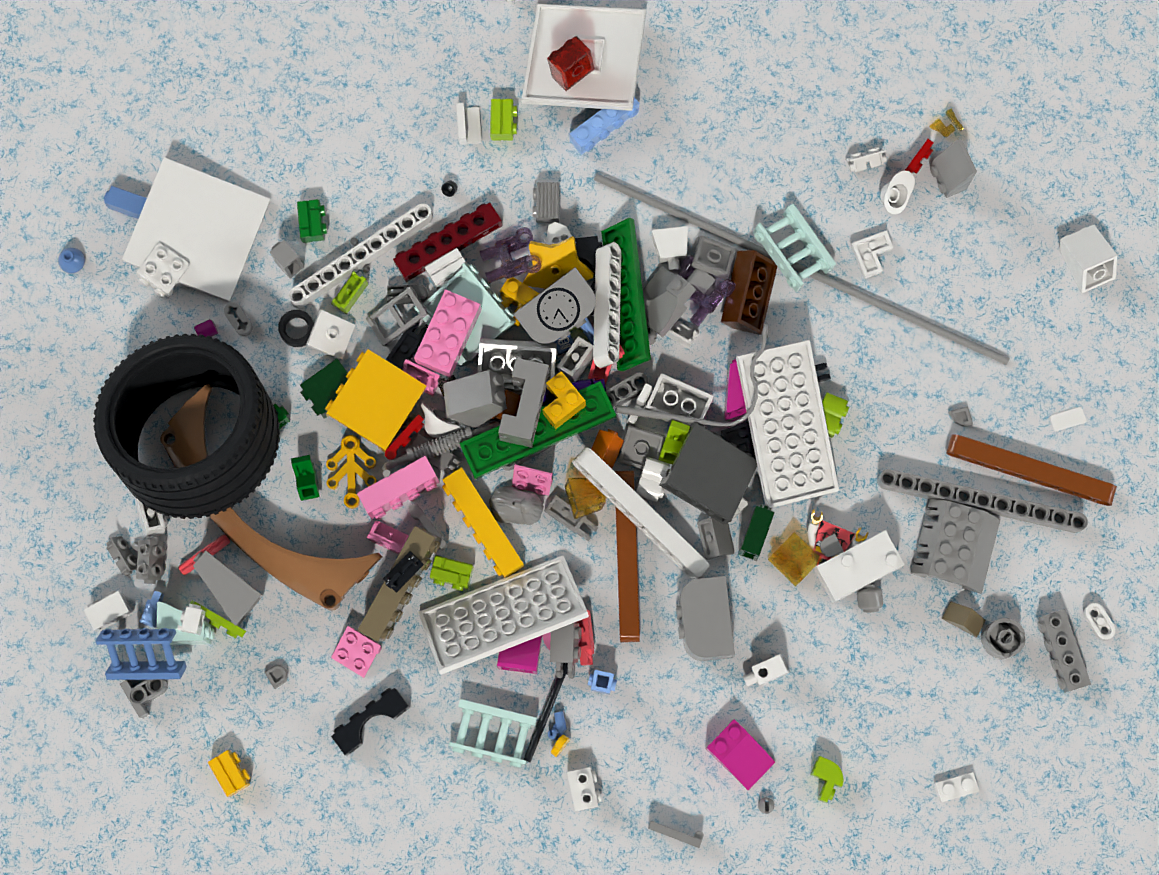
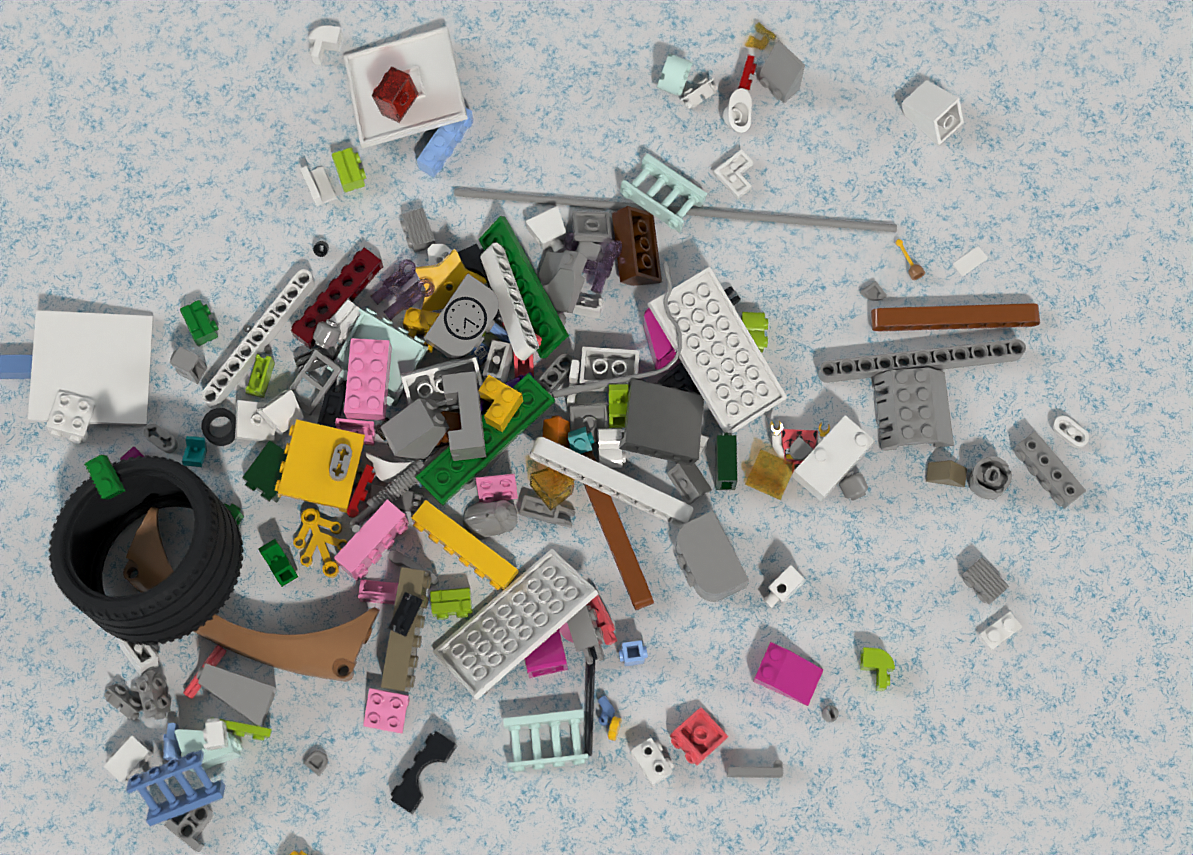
camera: 20 degrees left, 5 degrees down
none -> green brick [84,454,125,499]
none -> teal bracket [182,436,207,467]
none -> white torso [257,390,304,437]
none -> light grey head [313,319,341,349]
none -> light grey beam [329,444,352,481]
none -> teal brick [568,426,595,454]
none -> light aqua brick [657,53,693,96]
none -> coral plate [670,707,729,766]
none -> medium nougat hinge [896,239,925,280]
none -> light grey brick [962,557,1009,605]

